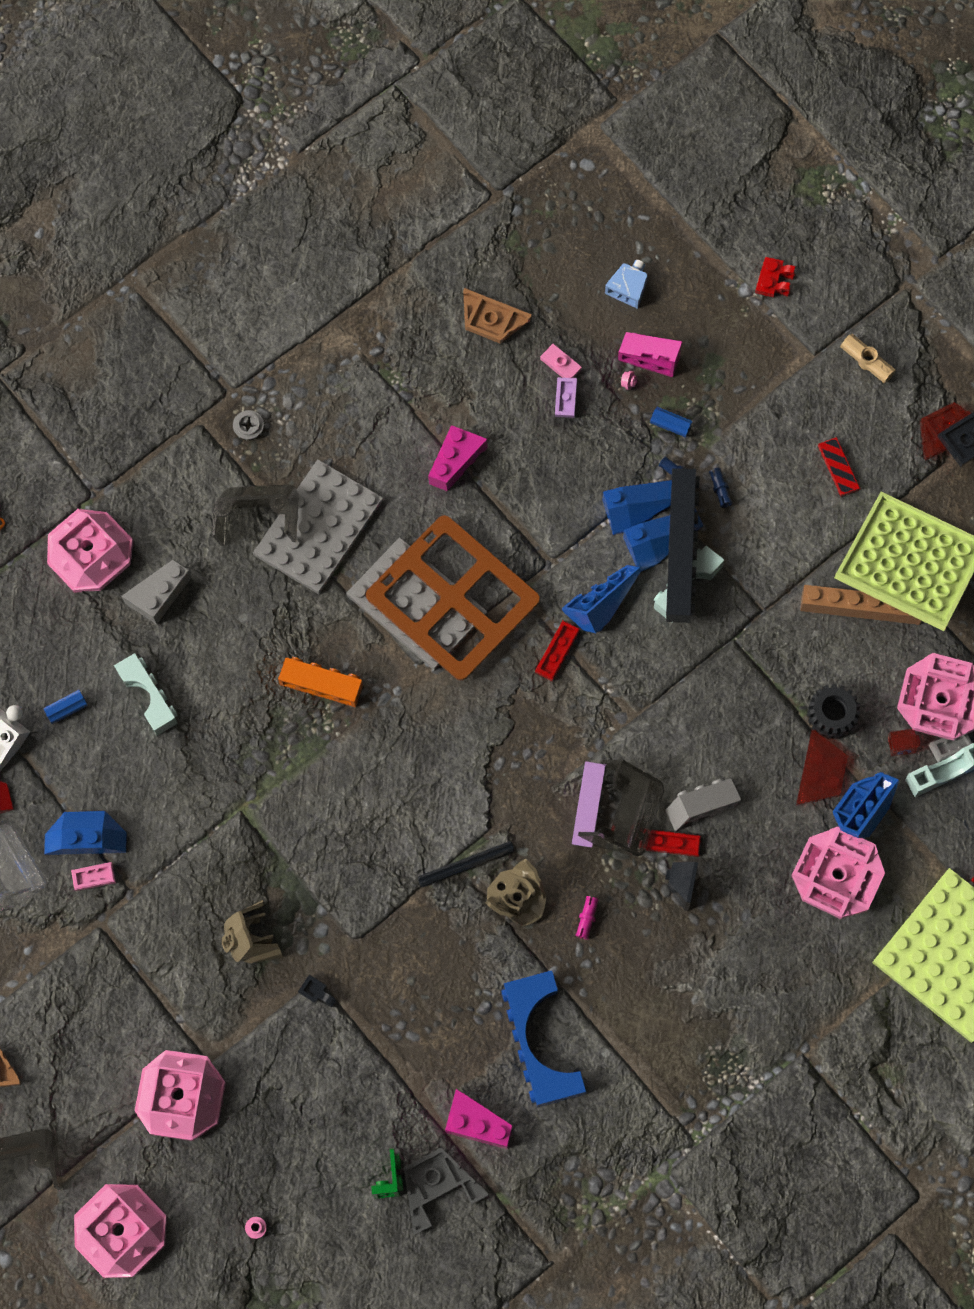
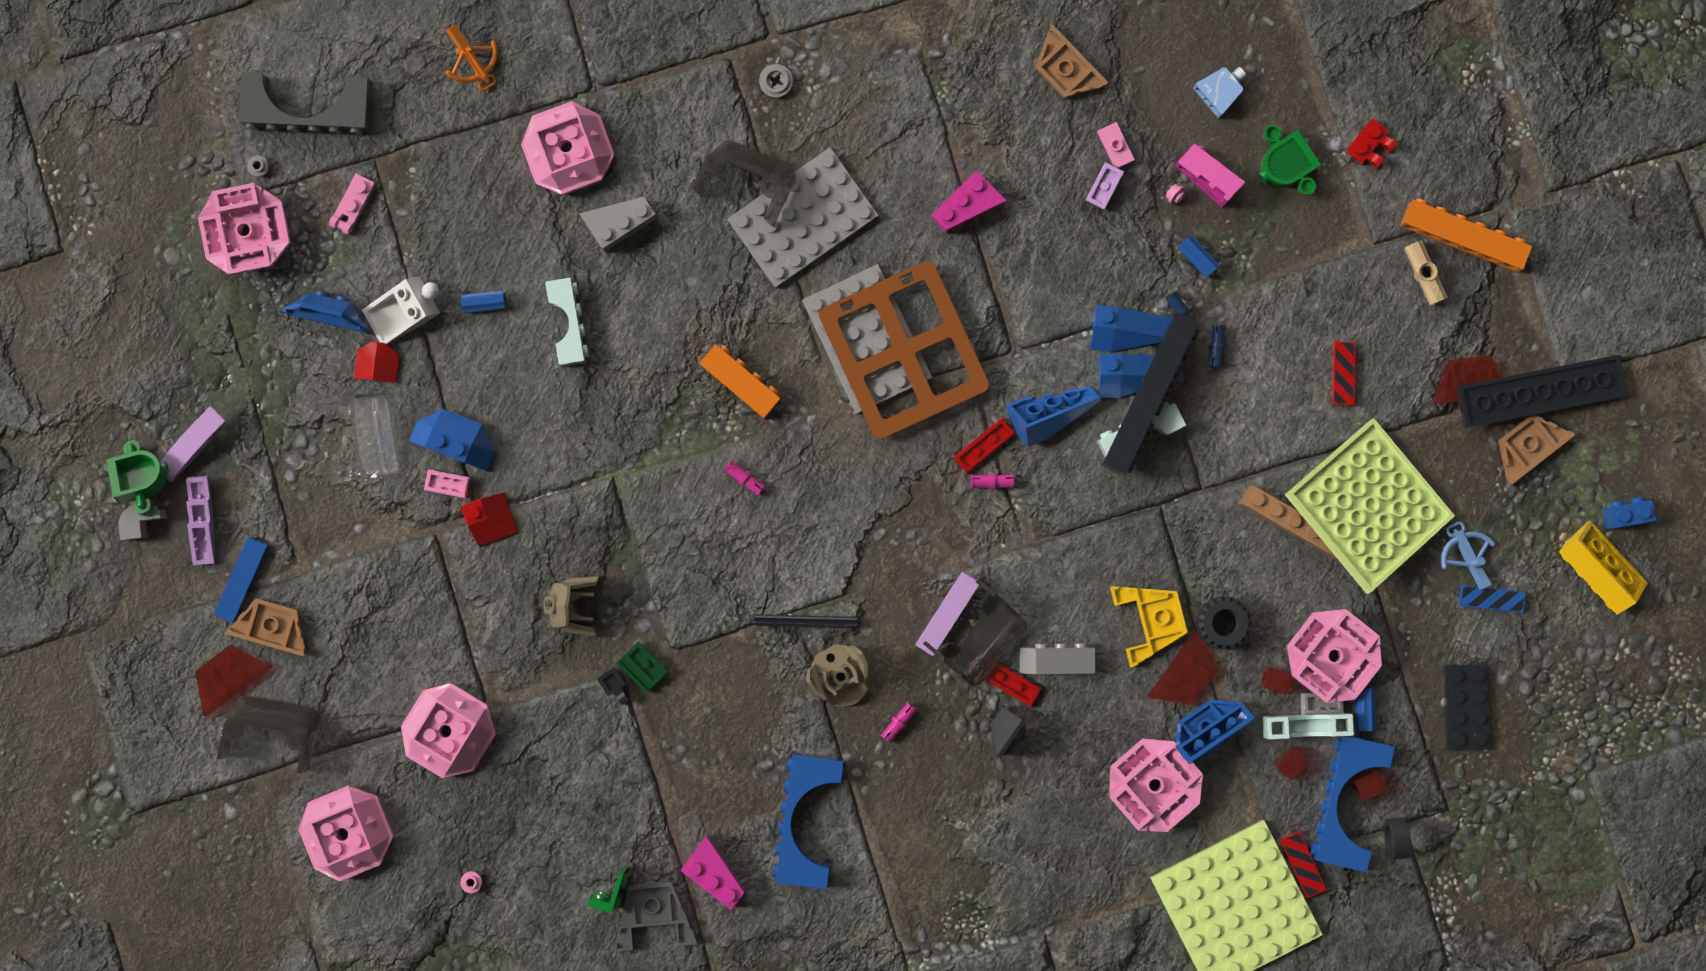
camera: 20 degrees right, 15 degrees up
none -> red slope [460,492,519,546]
none -> dark green plate [617,641,668,693]
none -> dark pink pin [724,460,765,496]
none -> dark pink pin [970,473,1014,490]
none -> yellow wing [1110,586,1188,667]
none -> green piece [1258,125,1321,196]
none -> clear red brick [1272,746,1309,781]
none -> orange brick [1400,199,1532,272]

